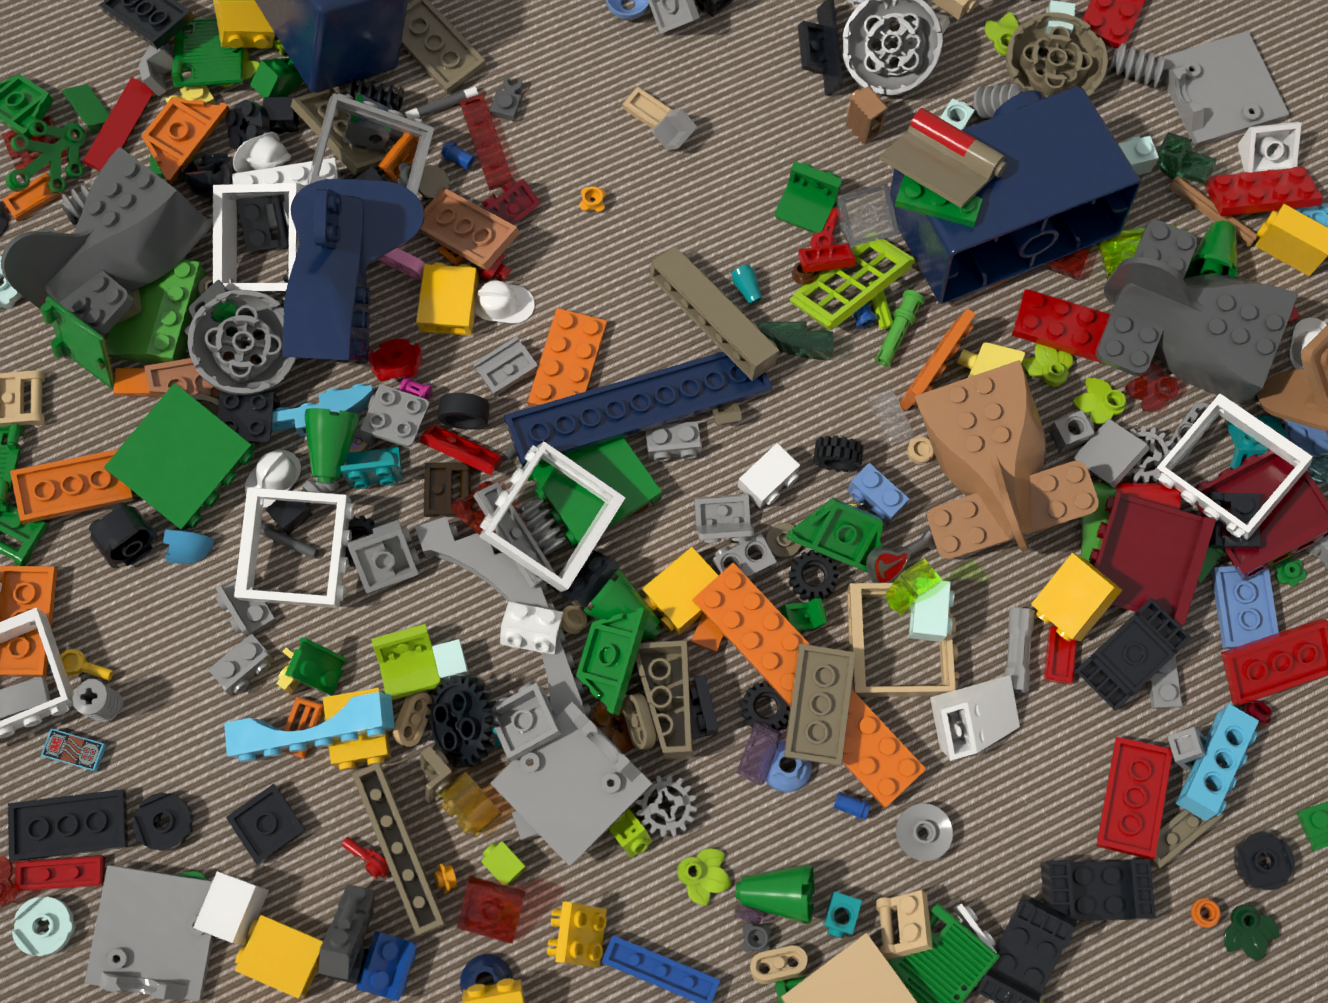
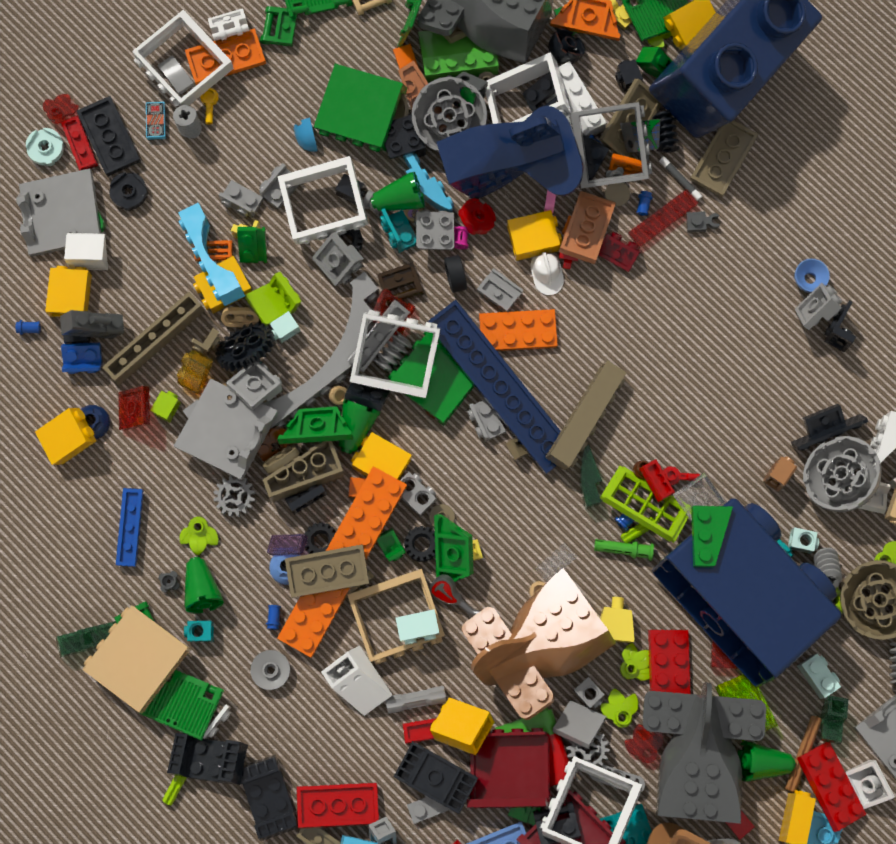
camera: 75 degrees right, 5 degrees up
orange plate [10,449,134,524] -> none
black brick [89,503,157,568] -> none
black plate [225,100,270,150] -> none
black plate [226,784,306,865] -> none
white piece [233,132,291,173] -> none
dark grey bar [241,518,318,559] -> none
white piece [245,450,301,508] -> none
red plate [341,837,389,879] -> none
red tile [419,424,504,475] -> none
light orange plate [434,863,456,894] -> none
white bracket [500,602,563,654] -> none
yellow plate [547,902,607,968] -> none
light orange plate [580,187,606,212] -> none
lime bracket [608,809,653,858] -> none
tan tile [622,86,672,129] -> none
light grey panel [652,108,697,150] -> none
light grey bracket [694,494,754,543] -> none
teal cone [731,264,763,305] -> none
tile [733,905,764,924] -> none
white brick [737,443,800,508] -> none
tan plate [750,945,808,984] -> none
green bracket [775,161,842,234] -> none
black tyre [813,435,864,472] -> none
medium blue brick [847,463,909,526] -> none
tan plate [876,890,933,959] -> none
dark tan door [879,108,1007,208] -> none
clear neon green bracket [885,558,942,616] -> none
orange plate [898,308,976,411] -> none

